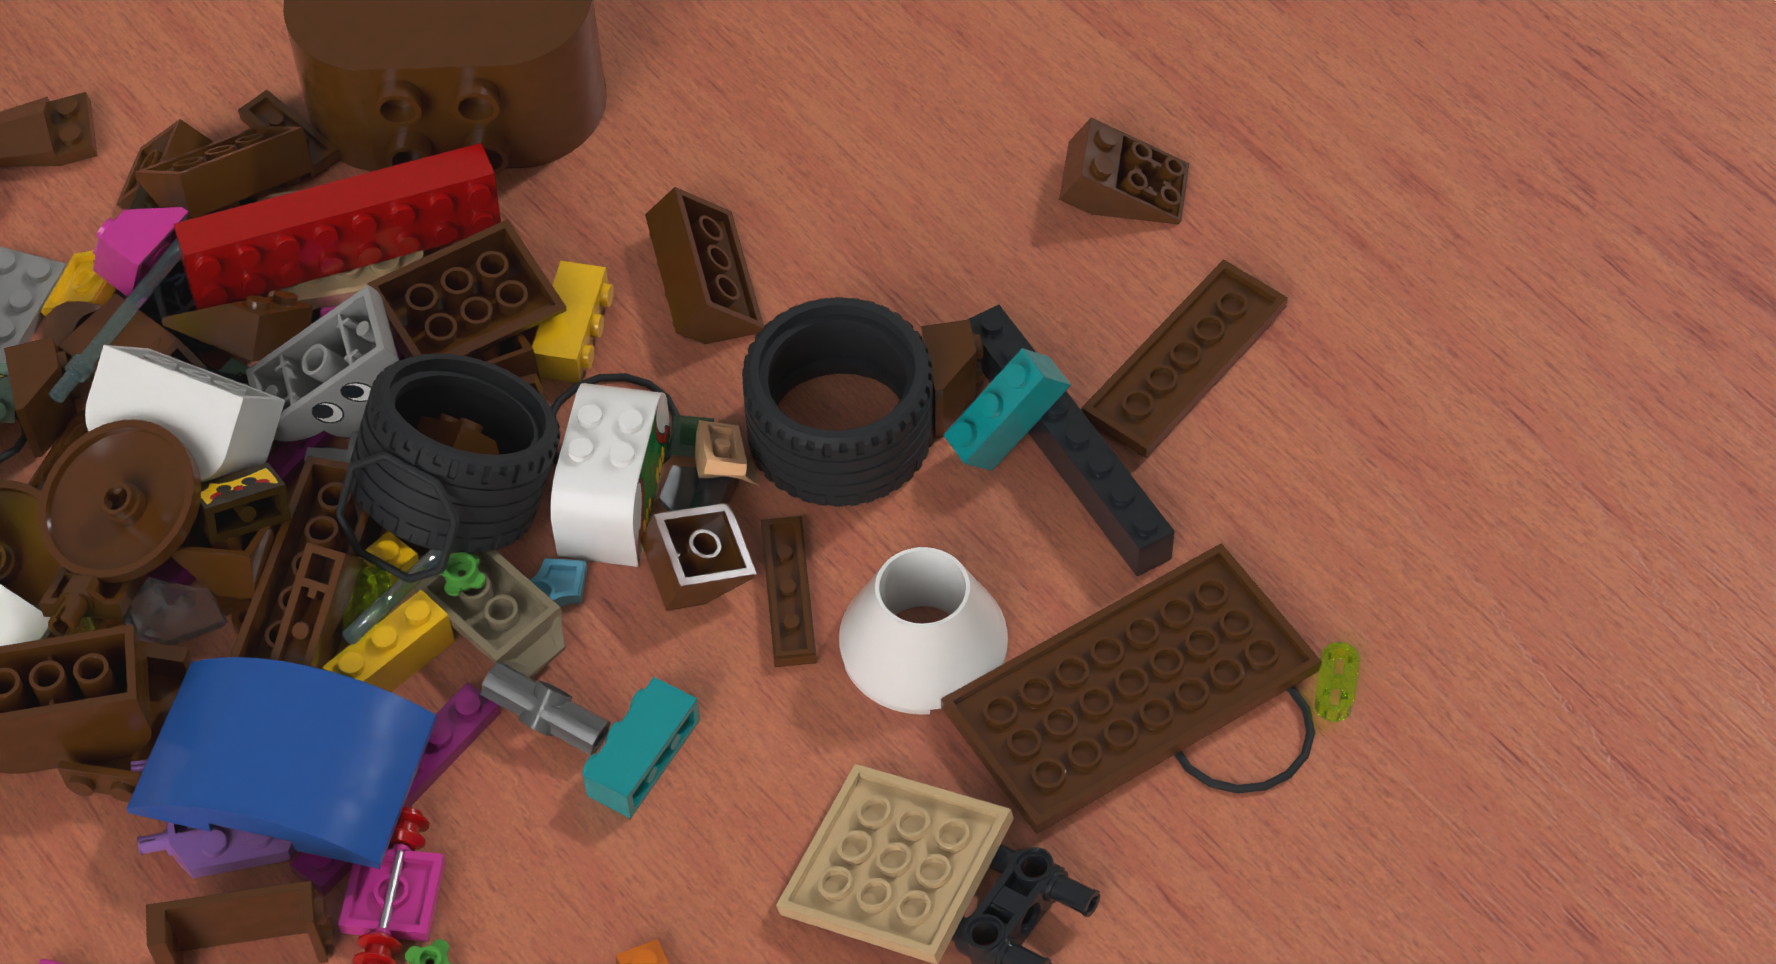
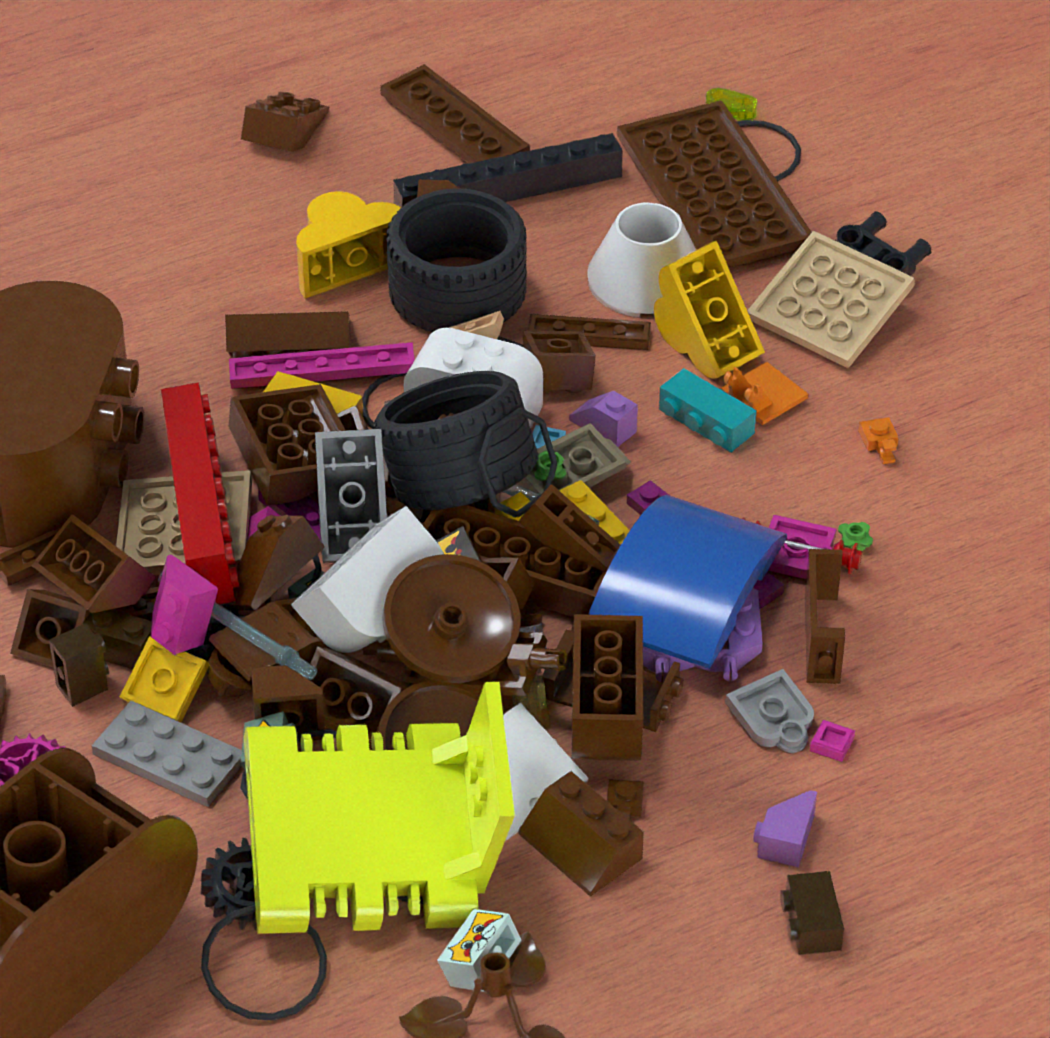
camera: 80 degrees left, 10 degrees down
dark grey piece [480,662,611,755] -> none
teal brick [943,348,1071,471] -> none
none -> dark brown brick [49,623,109,707]
none -> dark pink plate [229,342,415,389]
none -> yellow brick [296,191,402,299]
none -> medium lavender slope [569,391,638,447]
none -> yellow brick [654,241,765,379]
none -> orange plate [721,362,809,425]
none -> light grey plate [725,669,814,753]

